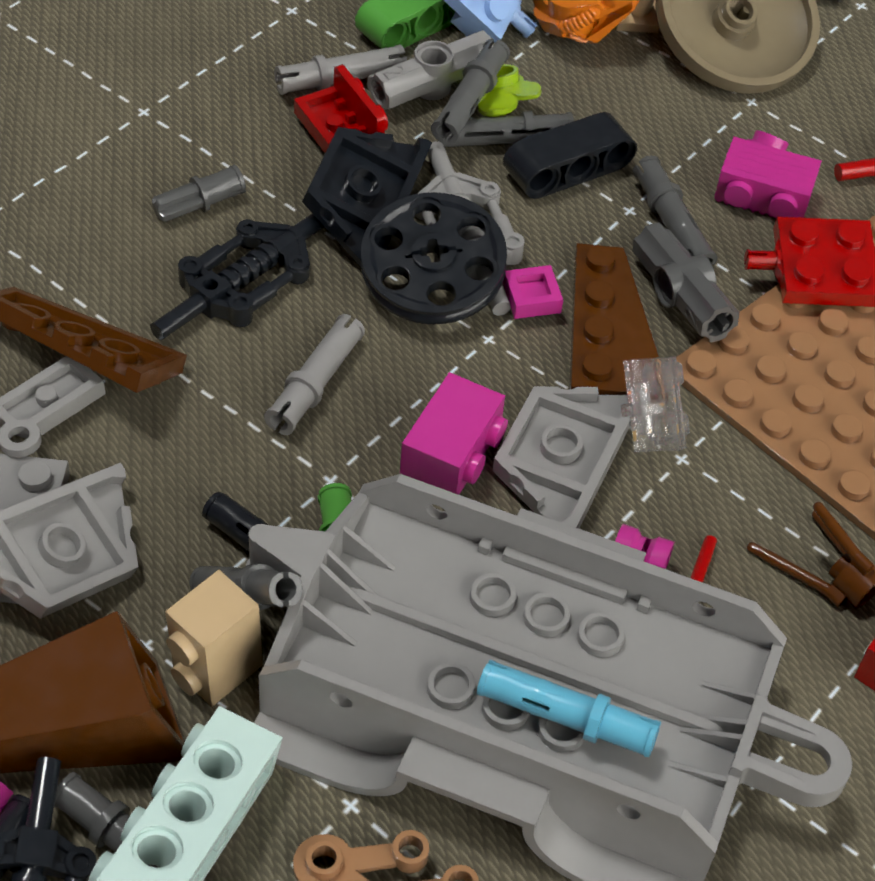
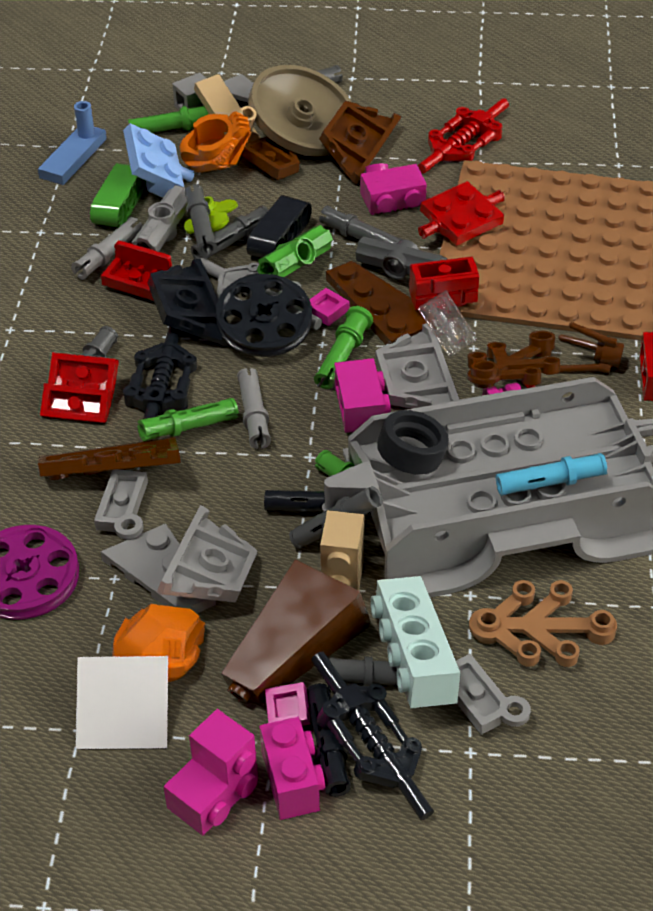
camera: 30 degrees left, 5 degrees down
none -> red slope [40,352,119,423]
none -> bright green pin [137,398,239,441]
none -> reddish brown wing [241,136,300,180]
none -> bright green piece [257,225,333,277]
none -> bright green pin [314,306,373,389]
none -> reddish brown wing [319,100,401,185]
none -> black tyre [377,410,449,475]
none -> red brick [409,256,480,311]
none -> reddish brown plant [467,331,560,388]

